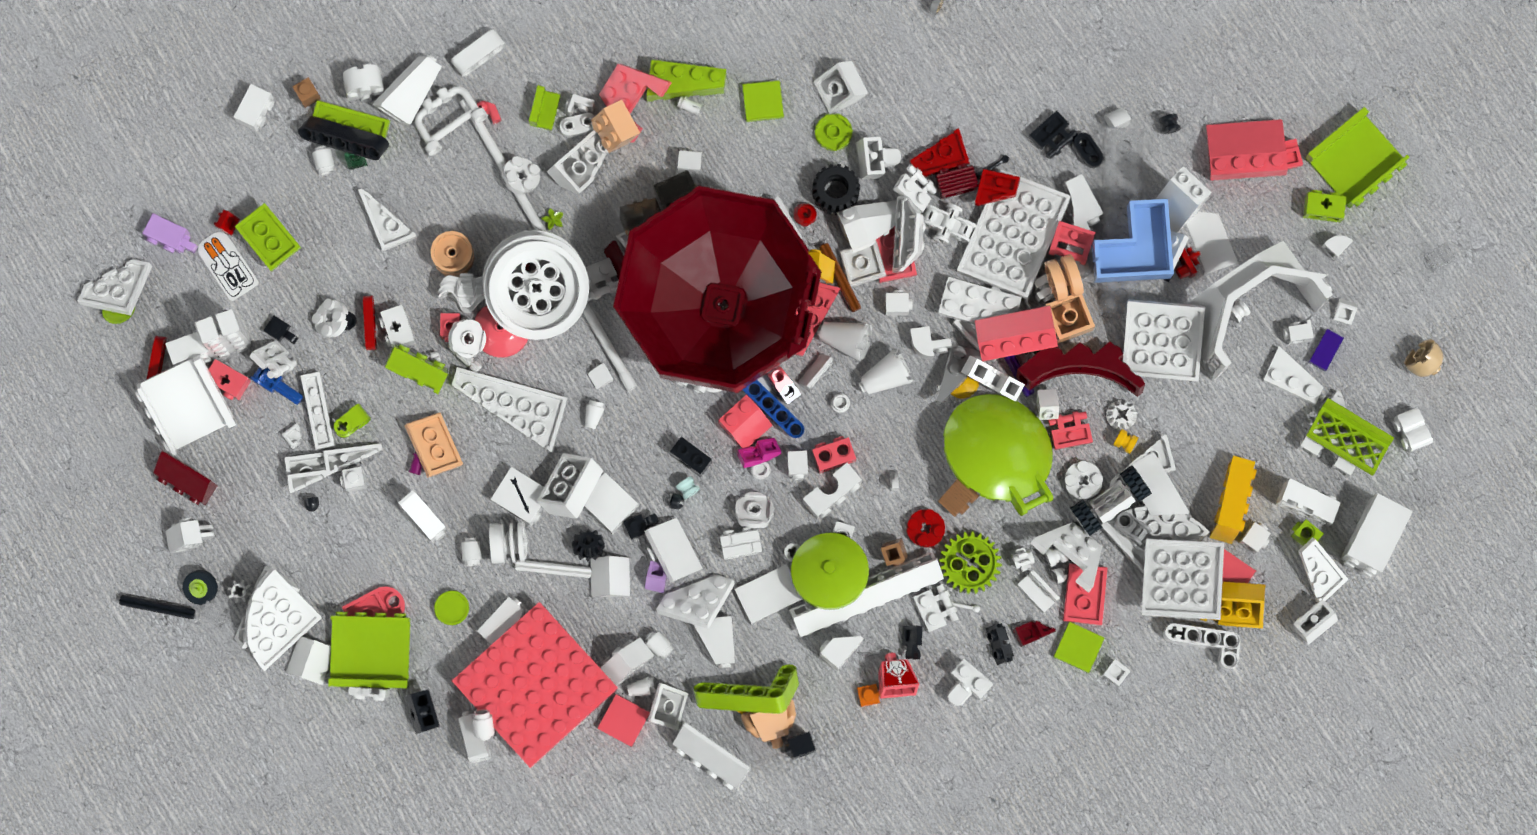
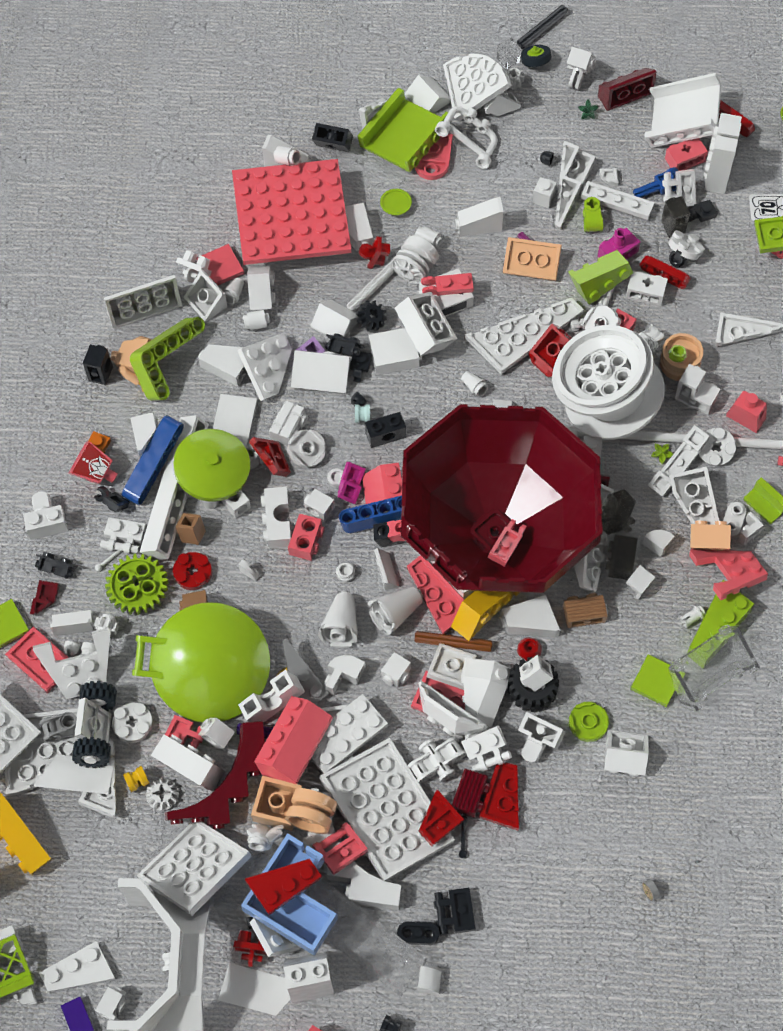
camera: 130 degrees right, 15 degrees down
none -> blue beam [122,415,184,505]
none -> white wedge [151,734,225,792]
none -> white hips [176,250,212,282]
none -> red wing [244,859,322,915]
none -> white plant [246,823,284,852]
none -> red wing [249,437,291,477]
none -> black hinge [325,333,365,357]
none -> red hips [359,236,390,269]
none -> coral hinge [421,273,474,296]
none -> white bar [435,106,498,169]
none -> coral hinge [488,519,527,567]
none -> white brick [519,655,553,691]
none -> red slope [528,323,572,377]
none -> medium nougat brick [563,593,607,628]
none -> clear green plant [578,99,599,119]
none -> dark pink brick [598,228,640,260]
none -> white brick [642,530,675,557]
none -> white slope [648,425,710,497]
none -> clear smoke brick [661,196,690,238]
none -> lime plate [668,345,687,362]
none -> clear windscreen [669,625,760,712]
none -> white brick [675,364,720,415]
none -> coral torso [726,391,767,433]

